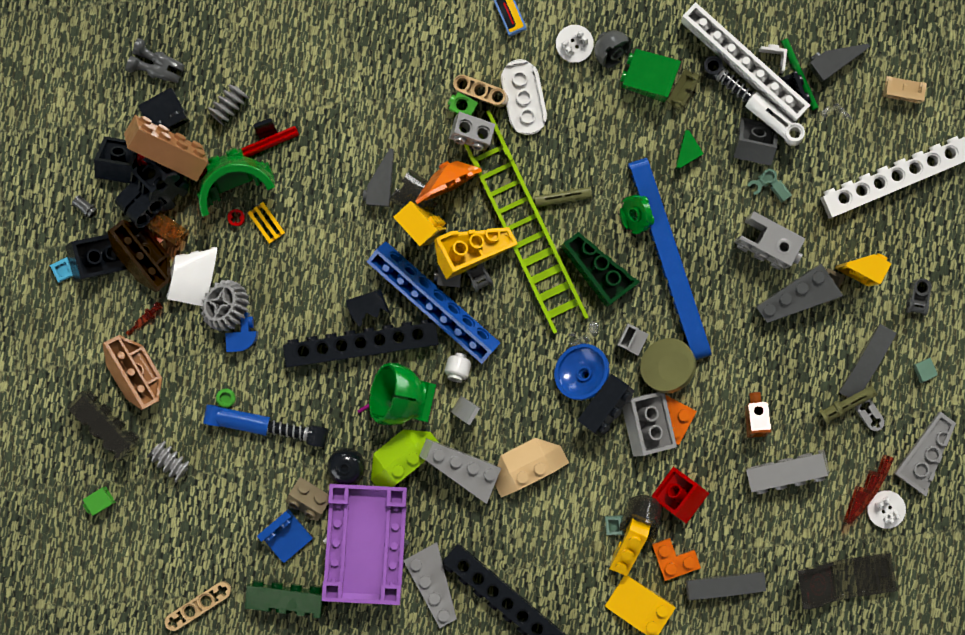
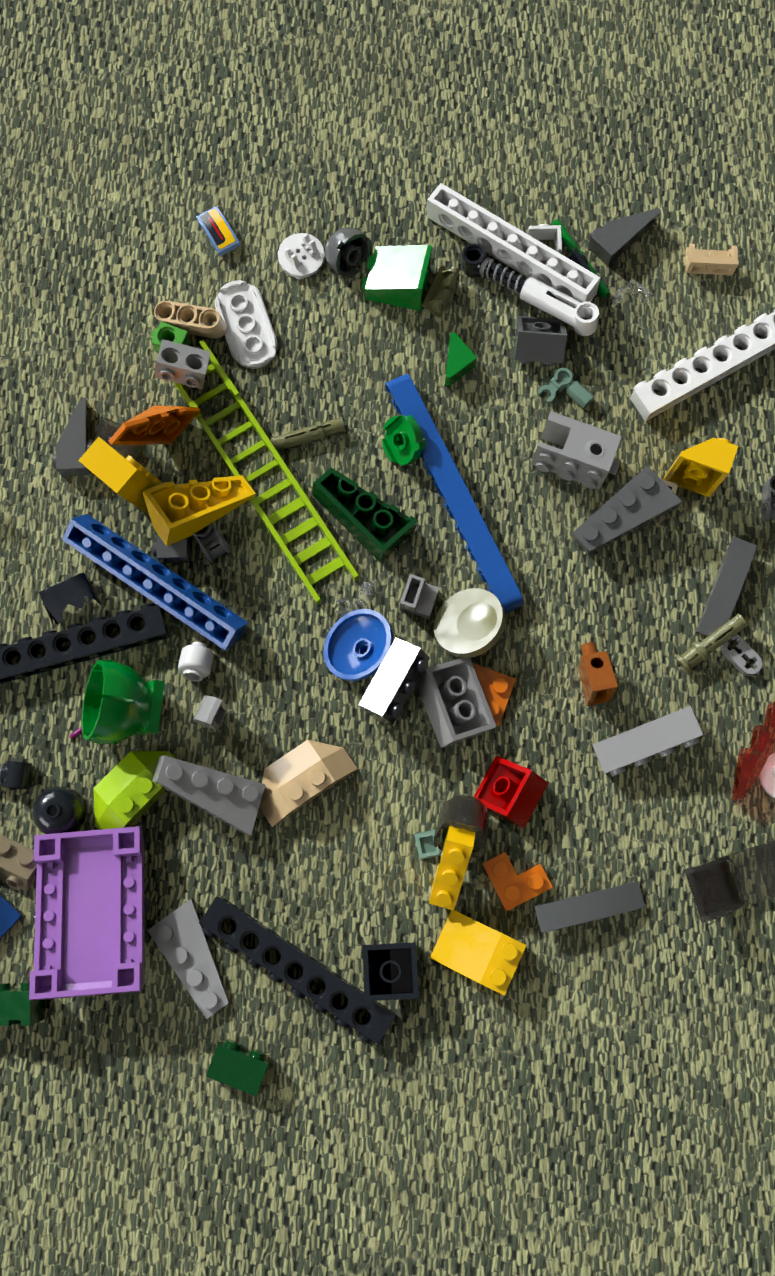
camera: 10 degrees left, 10 degrees down
none -> black slope [362,942,419,1001]

